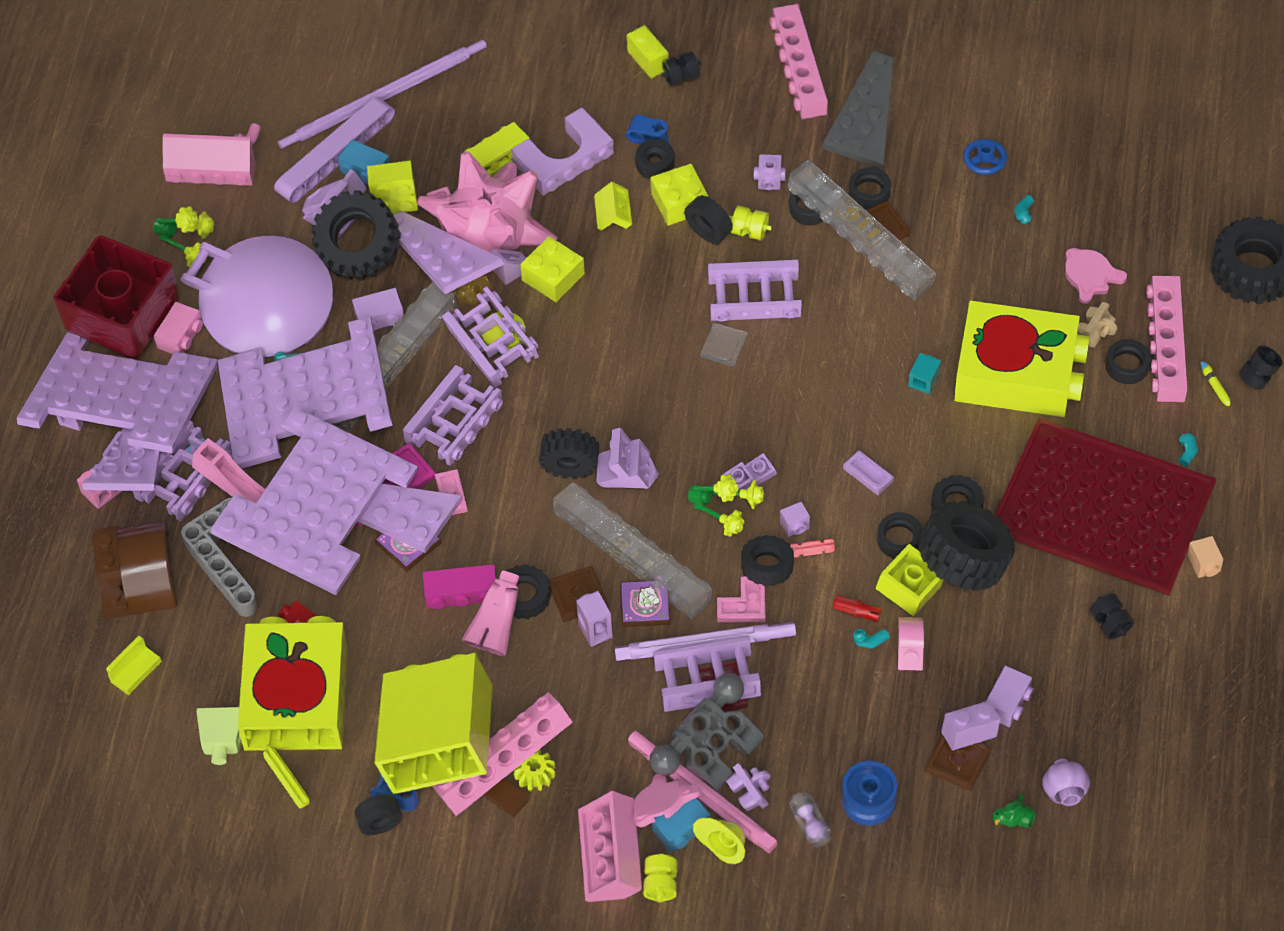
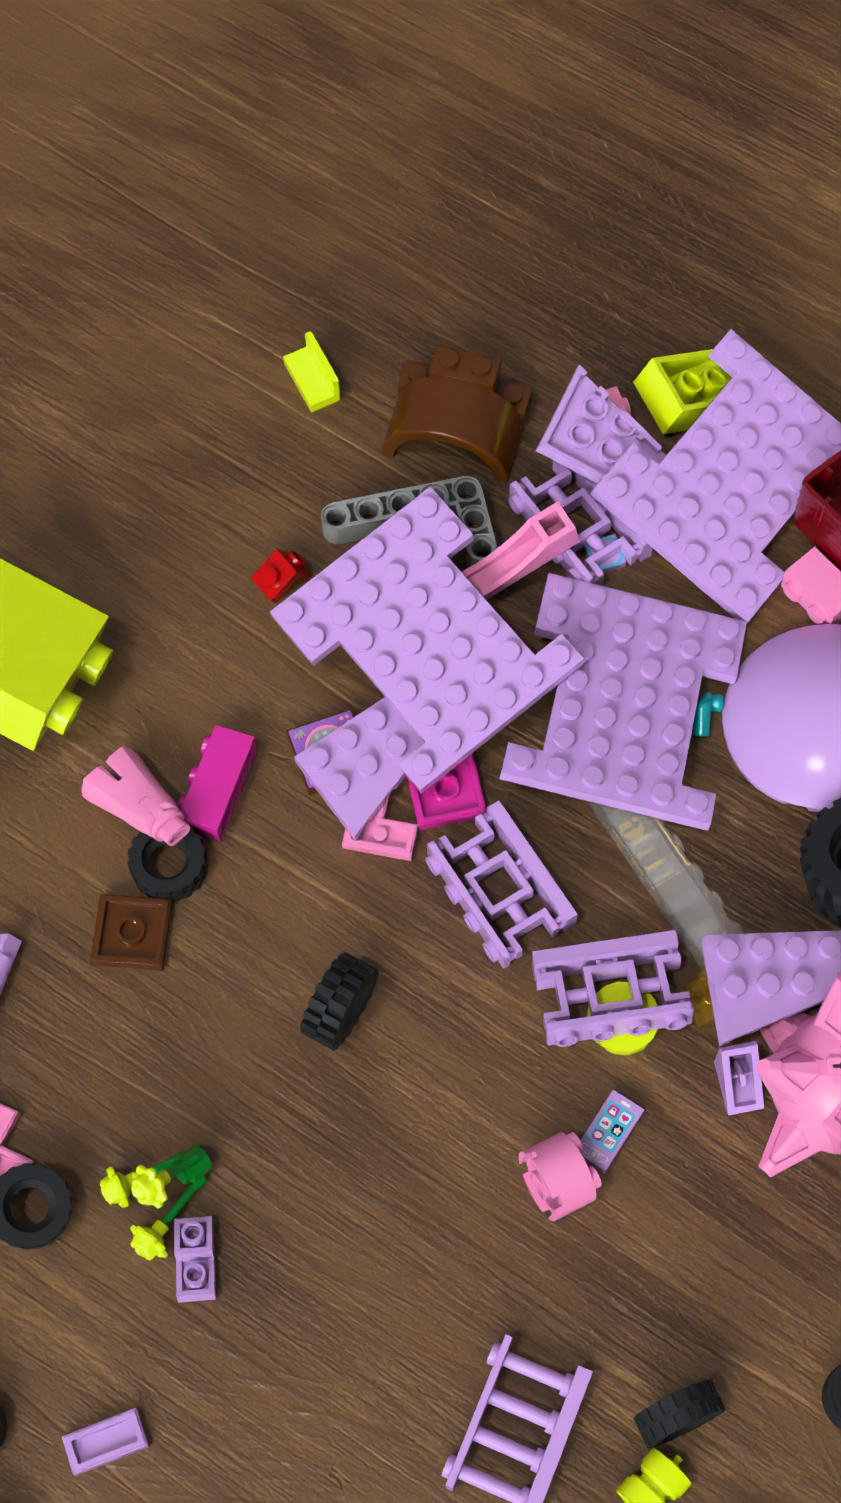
camera: 115 degrees right, 10 degrees up
yellowish green torso [197,707,242,765] -> none
neon yellow brick [238,616,348,751] -> none
neon yellow axle [263,747,310,808] -> none
lavender brick [352,288,405,331] -> none
neon yellow brick [520,236,585,302] -> none
clear brick [553,482,712,619] -> none
lavender brick [576,591,612,647] -> none
neon yellow panel [594,182,632,230] -> none
lavender piece [596,428,659,489] -> none
tile [620,580,670,627] -> none
neon yellow brick [650,164,708,226] -> none
clear piece [700,323,748,367] -> none
lavender plate [780,502,810,537] -> none
coral axle [790,538,835,558] -> none
none -> bright pink brick [518,1132,602,1222]
none -> tile [580,1090,645,1174]
none -> neon yellow slope [633,349,732,435]

